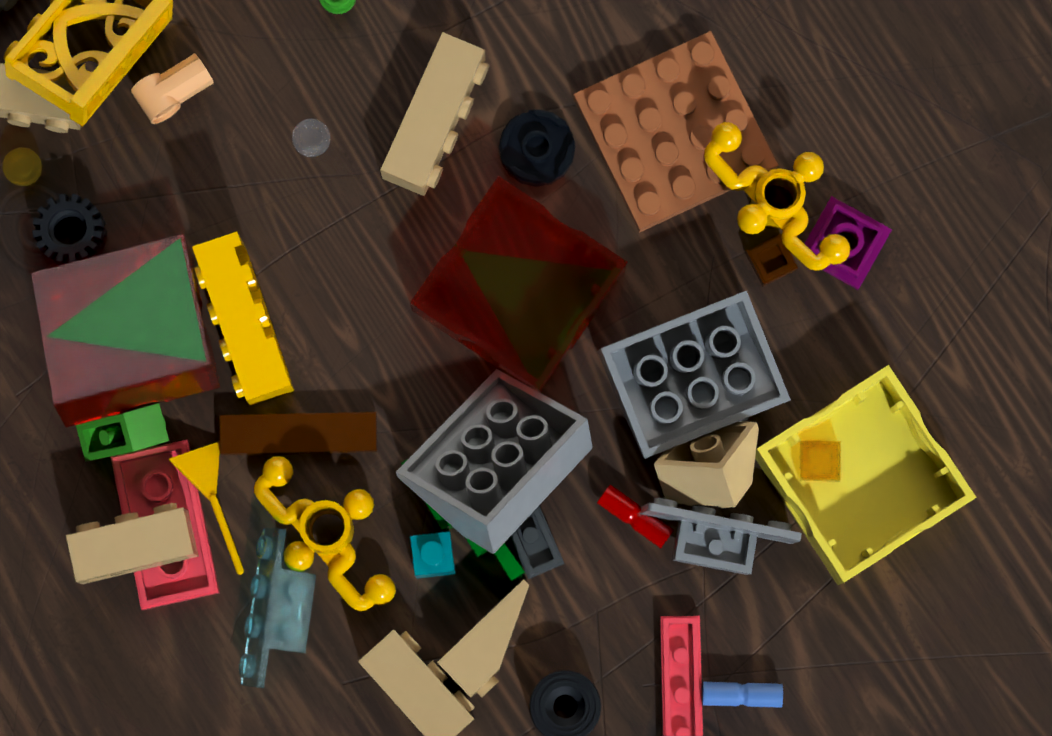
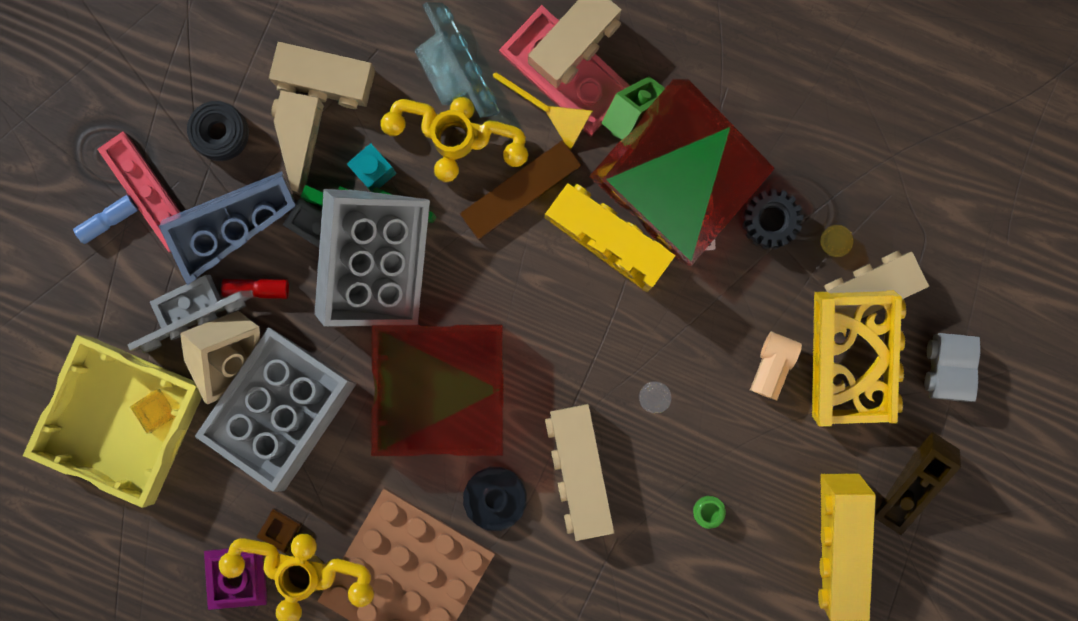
camera: 150 degrees right, 5 degrees up
none -> sand blue wedge [159,171,295,285]

